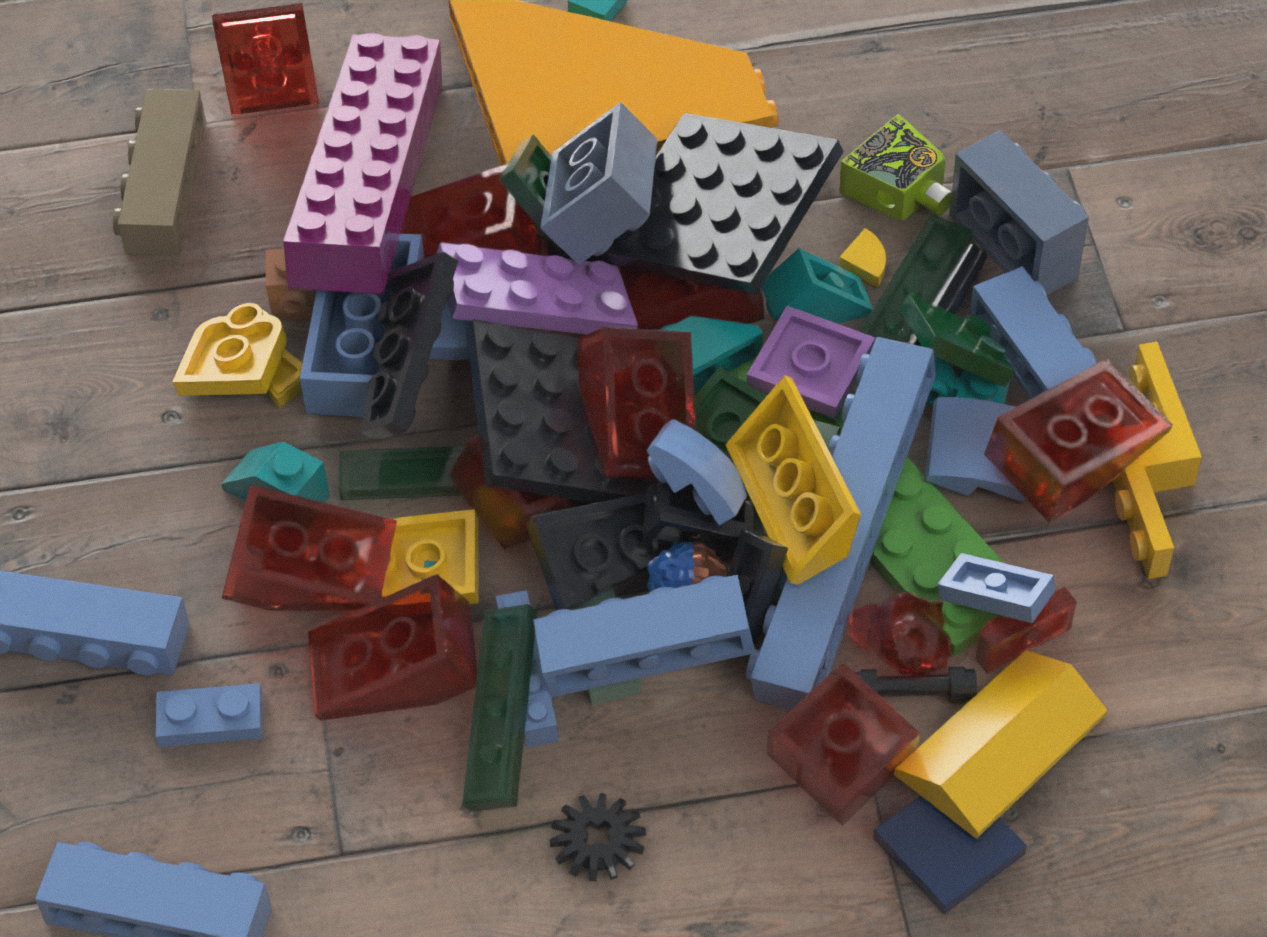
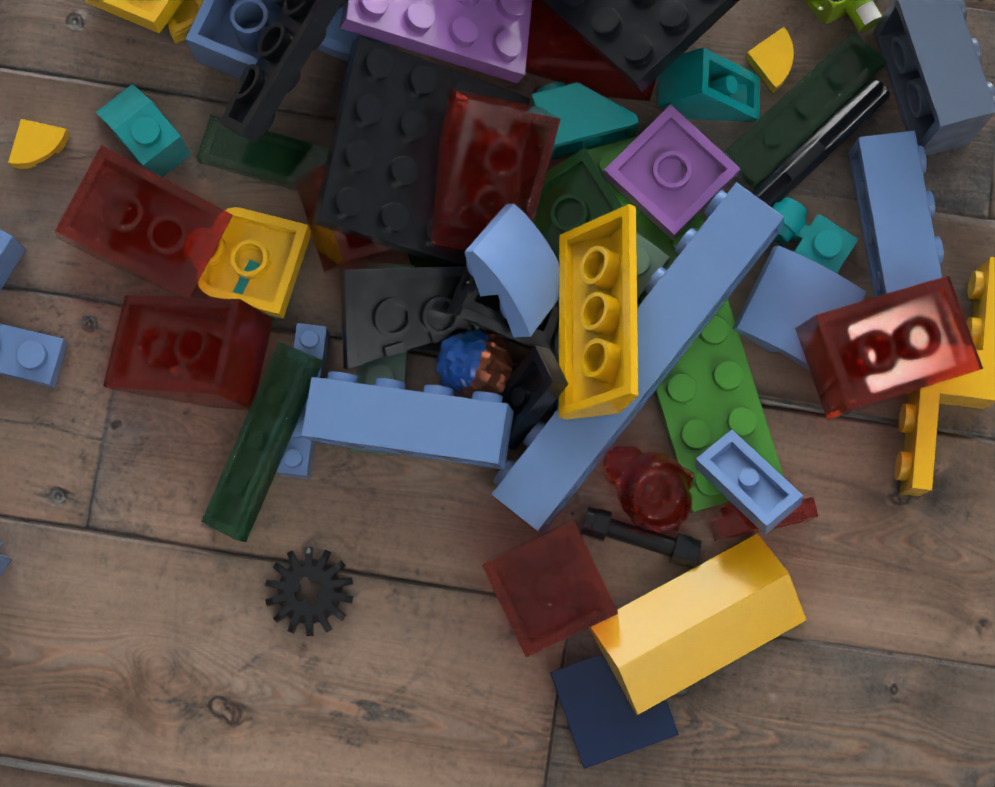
camera: 15 degrees right, 25 degrees up
dark green plate [899,294,1015,387] -> none
none -> yellow tile [8,119,70,169]

